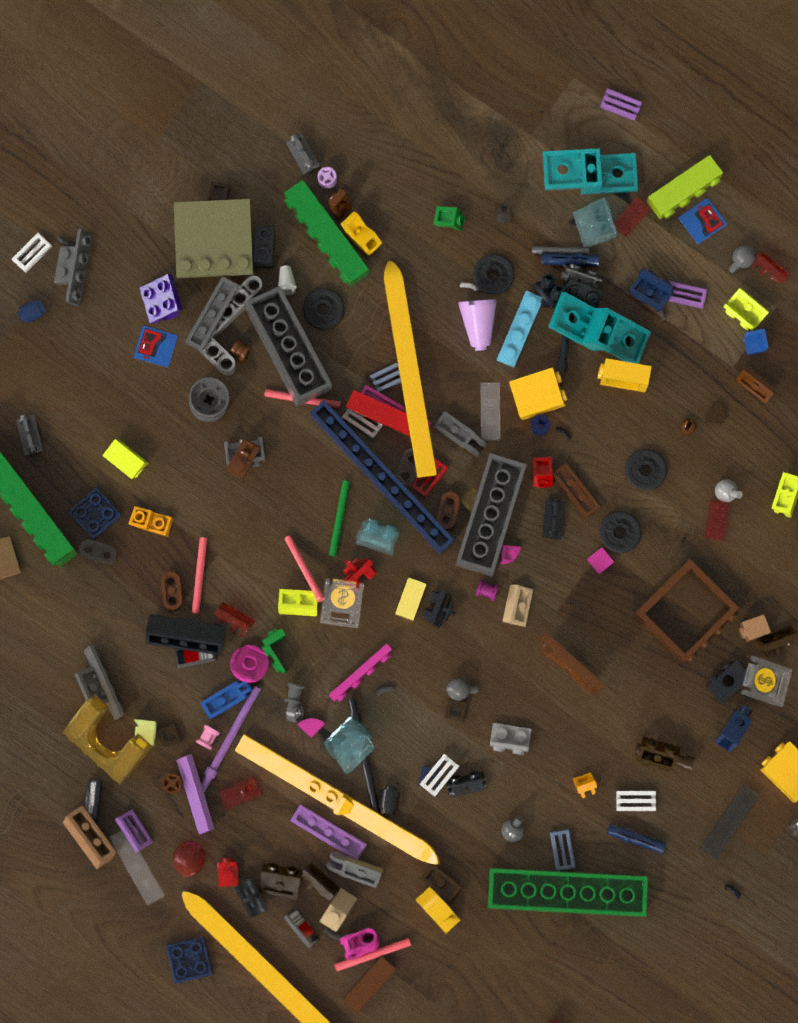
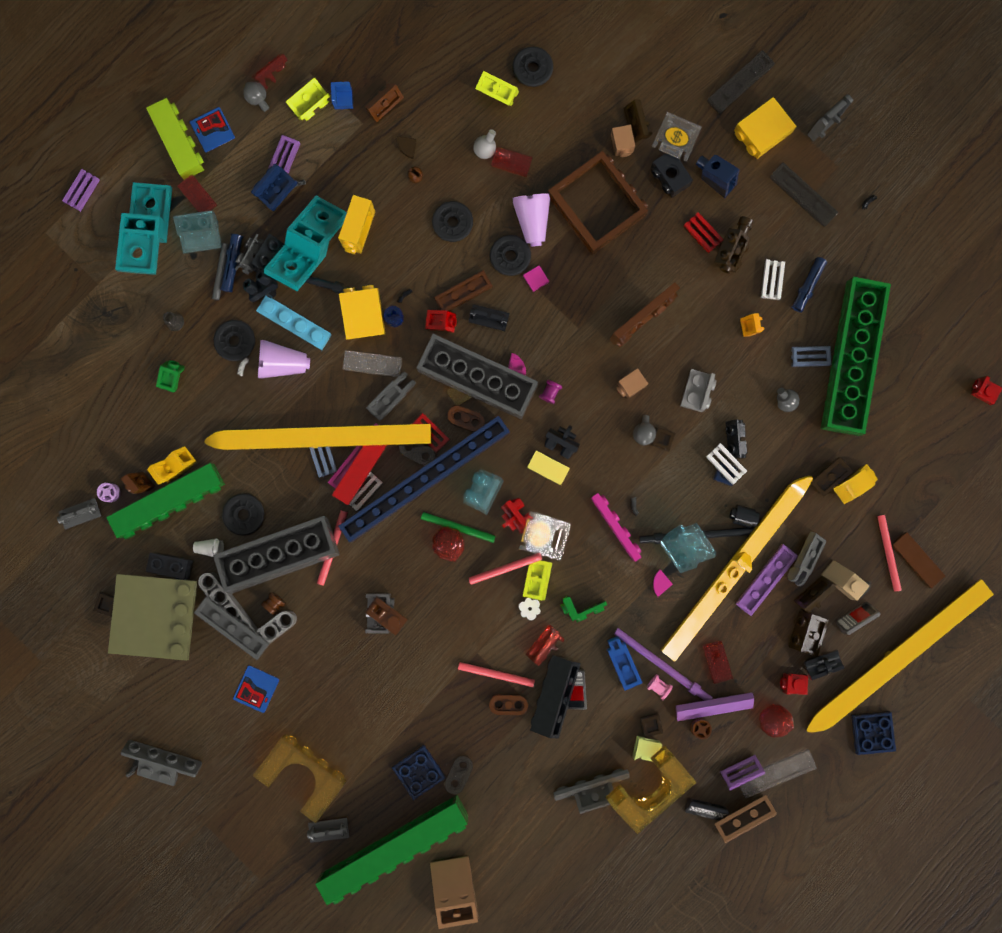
camera: 85 degrees left, 5 degrees up
white tile [12,233,52,273] -> none
dark blue brick [17,299,46,324] -> none
neon yellow hinge [102,439,148,479] -> none
light orange slope [129,506,174,537] -> none
plate [140,274,182,324] -> none
dark grey wheel [189,377,229,422] -> none
dark pink tile [230,645,269,683] -> none
dark grey connector [284,683,305,723] -> none
dark pink piece [340,928,380,960] -> none
tan slope [503,585,534,627] -> none
none -> clear yellow arch [253,734,347,823]
none -> clear red hair [432,526,465,562]
none -> lavender cone [512,194,550,247]
none -> white plant [519,598,541,620]
none -> medium nougat brick [617,368,648,399]
none -> red tile [684,212,724,253]

